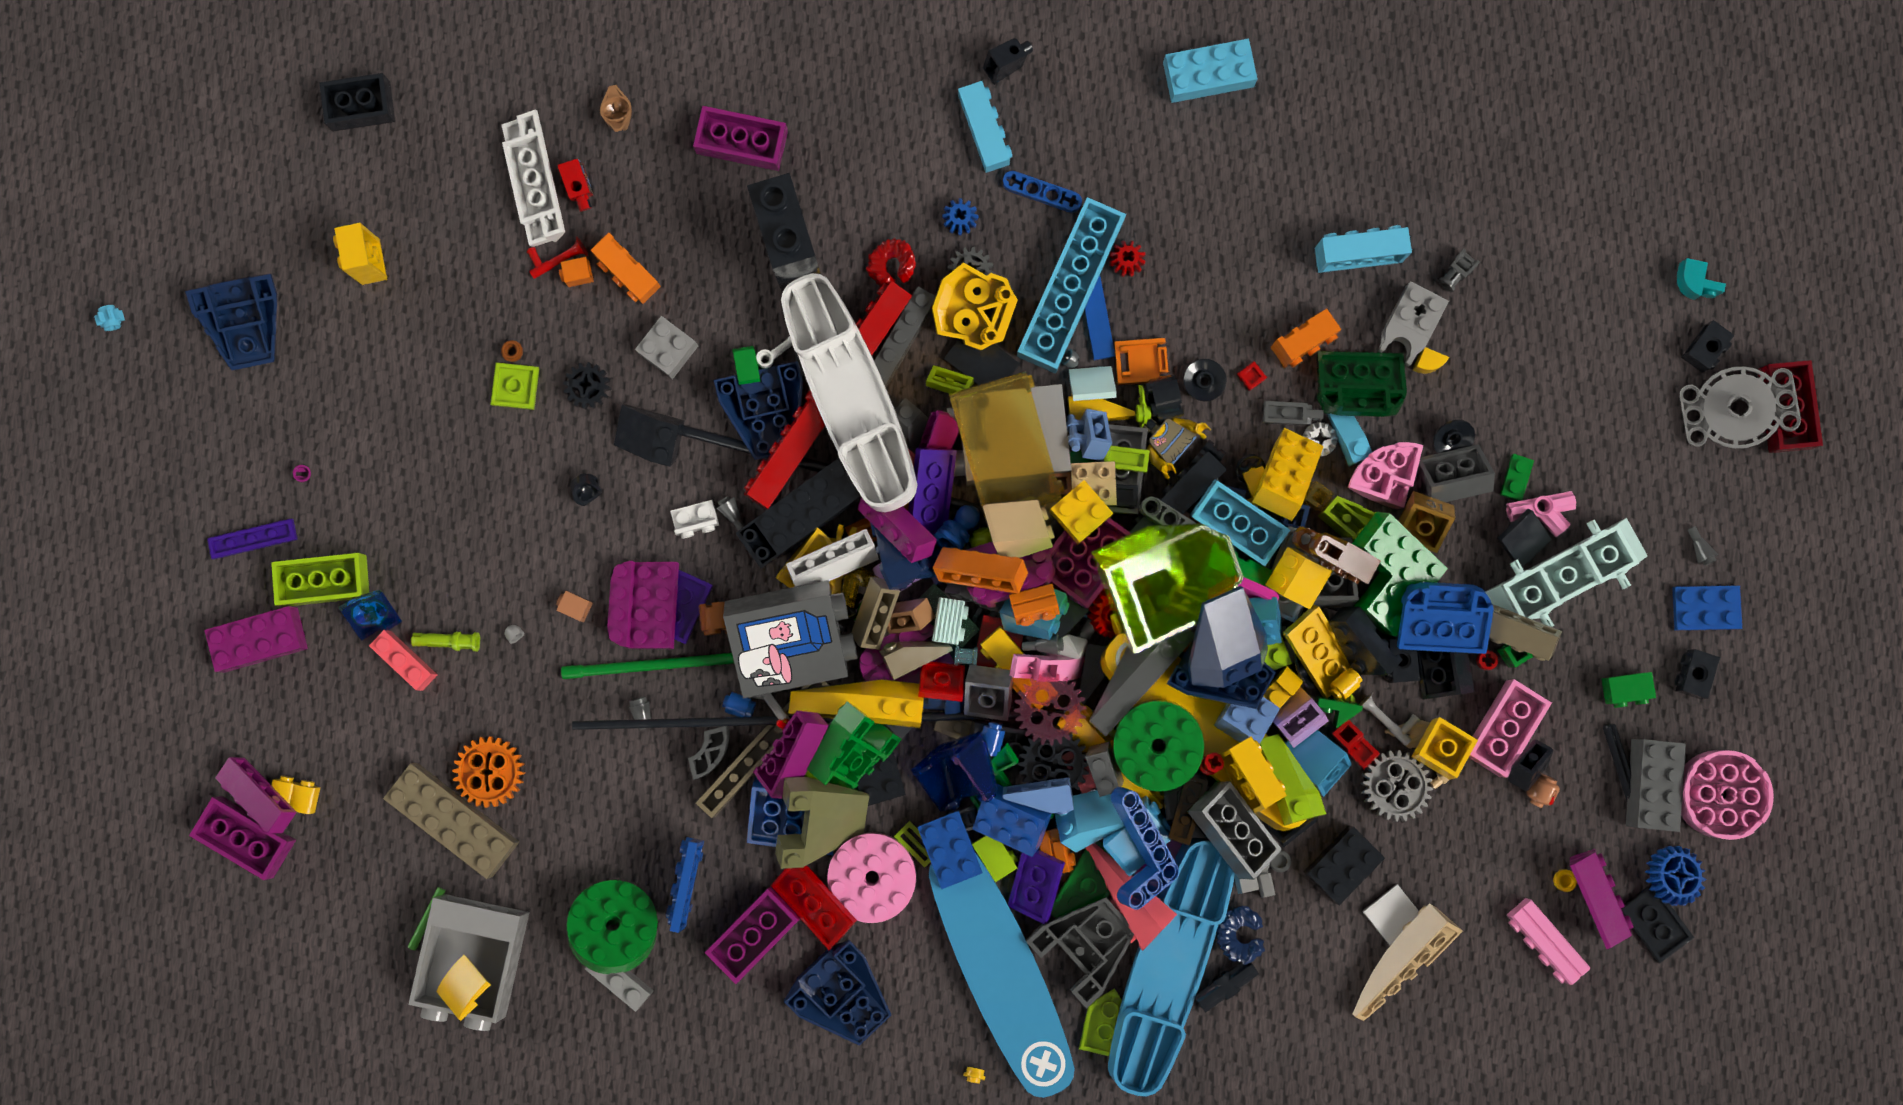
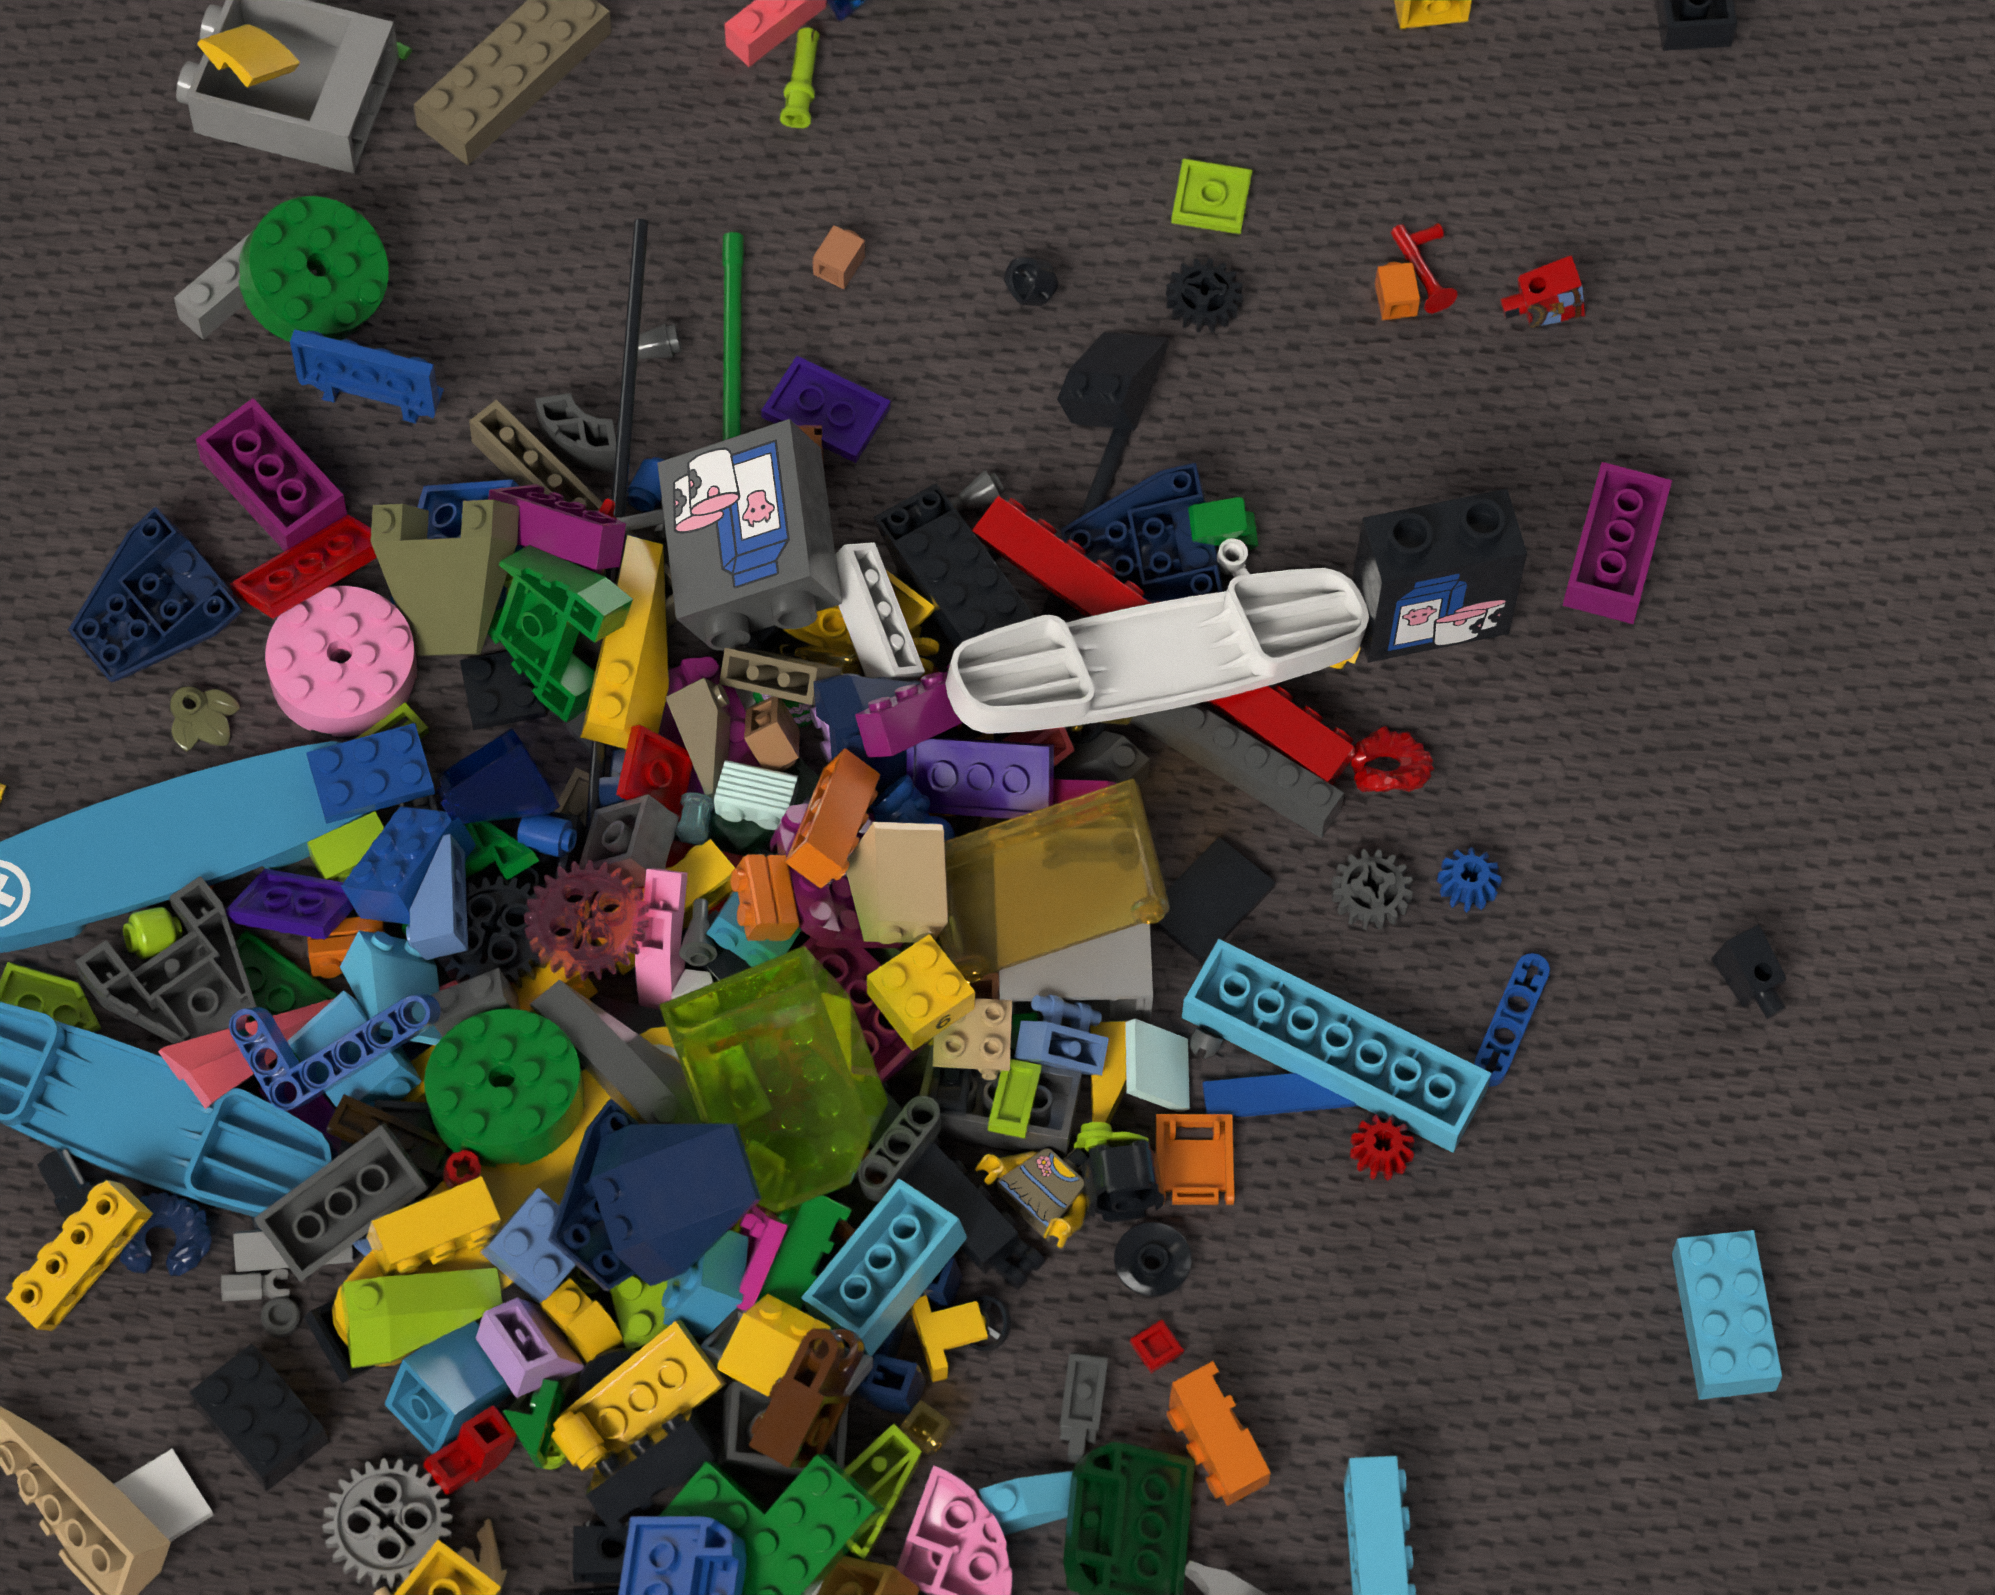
camera: 90 degrees right, 20 degrees down
orange gear [452,736,525,808] -> none
dark orange plate [501,340,523,362] -> none
white slope [502,110,565,247] -> none
light grey hinge [505,625,524,644] -> none
orange wedge [591,233,661,304] -> none
medium nougat hat [600,85,632,132] -> none
magenta plate [608,561,679,649] -> none
light grey piece [635,316,698,380] -> none
white bracket [671,500,719,539] -> none
lime tile [926,365,974,396] -> none
yellow brick [931,263,1018,350] -> none
medium azure brick [958,81,1012,173] -> none
yellow brick [1252,428,1324,521] -> none
white gear [1303,422,1338,456] -> none
light grey piece [1360,692,1420,746] -> none
none -> yellow brick [6,1180,153,1331]
none -> lime head [123,907,182,960]
none -> olive plate [170,687,240,752]

